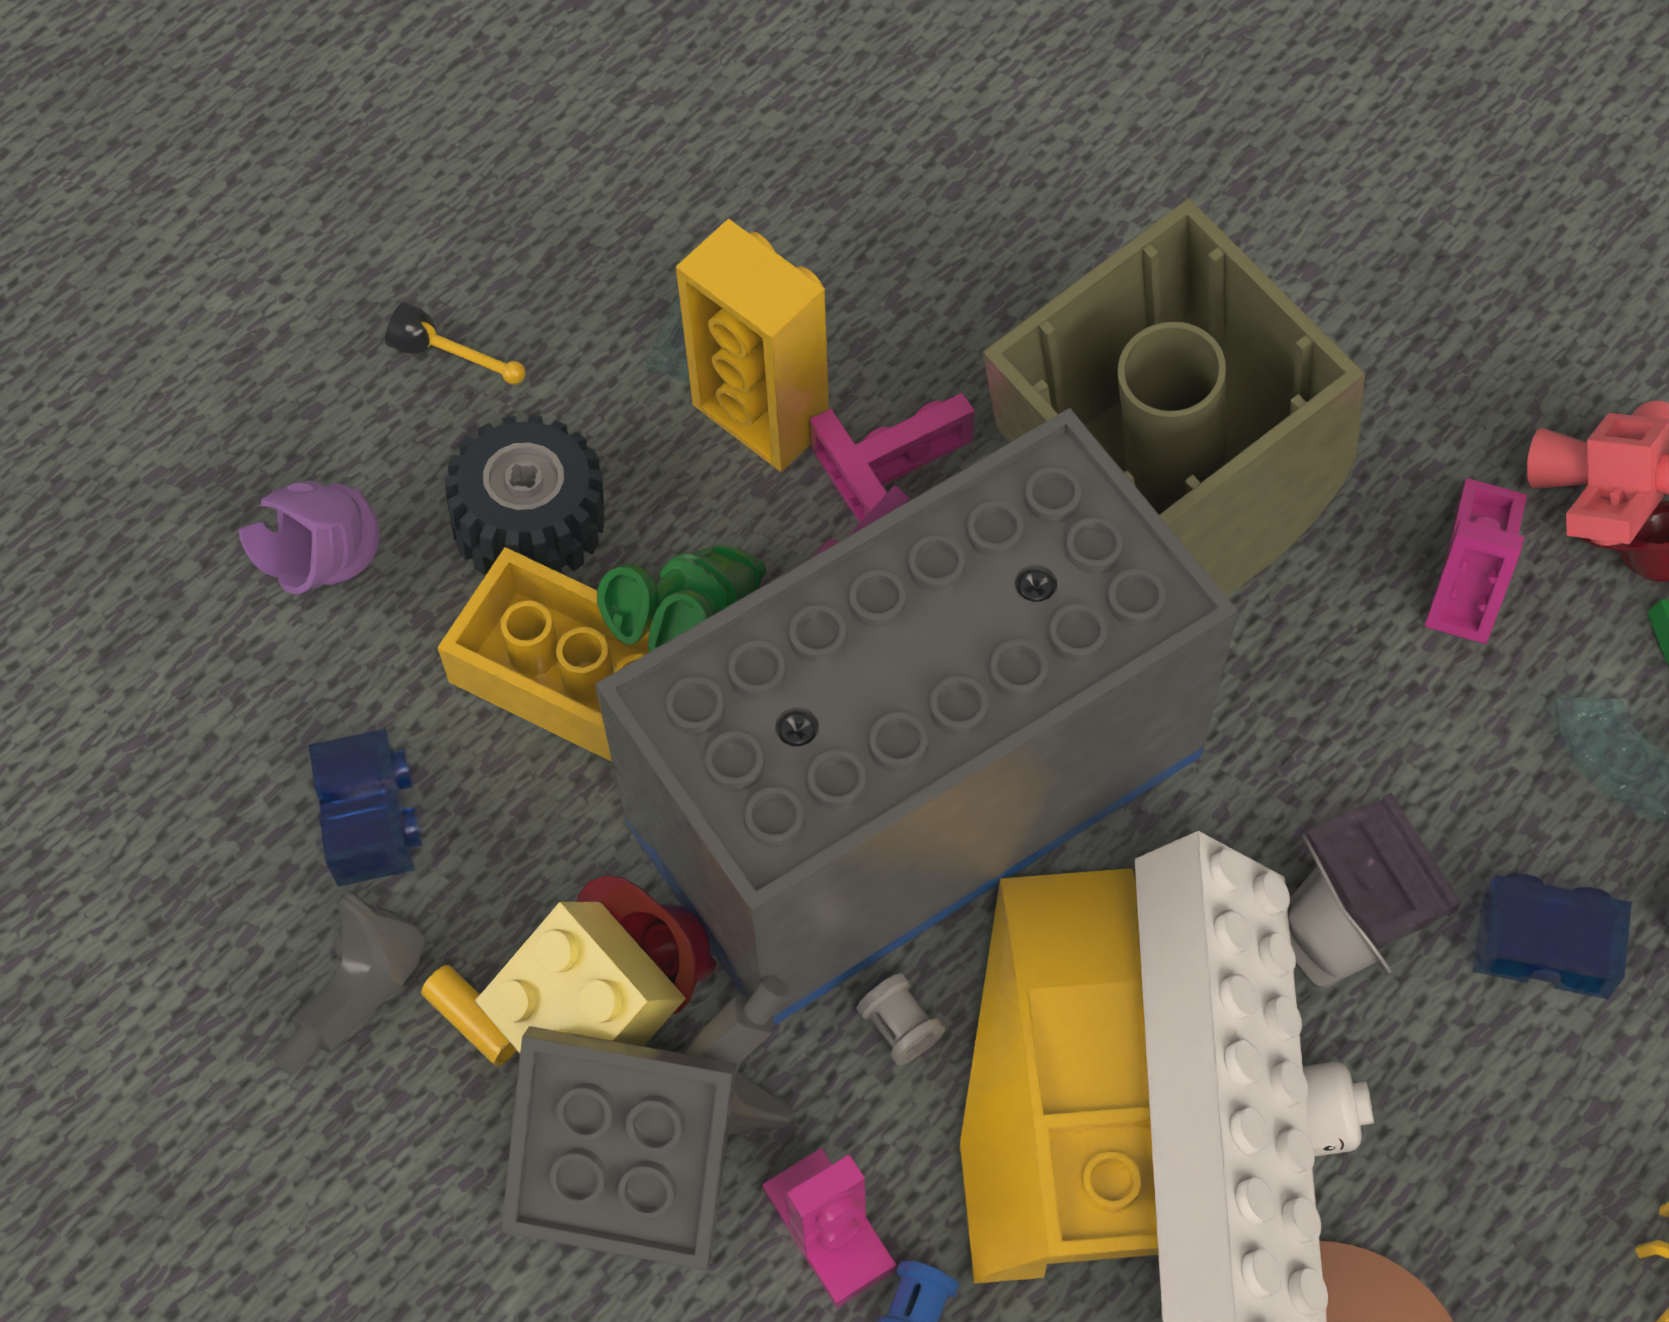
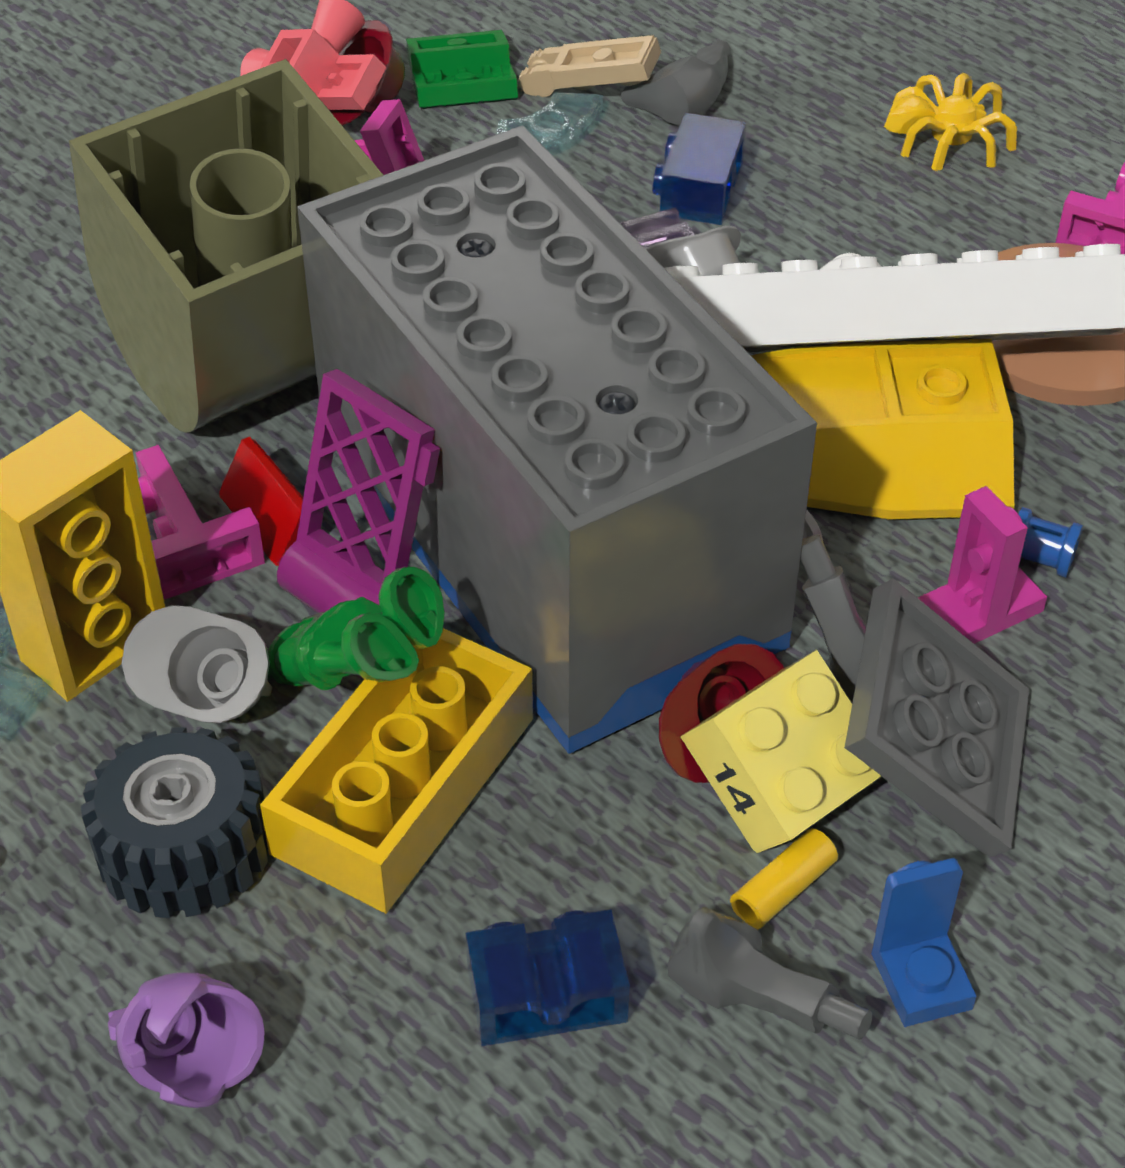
camera: 90 degrees left, 15 degrees down
none -> light grey piece [122,605,272,723]
none -> blue bracket [871,858,977,1027]

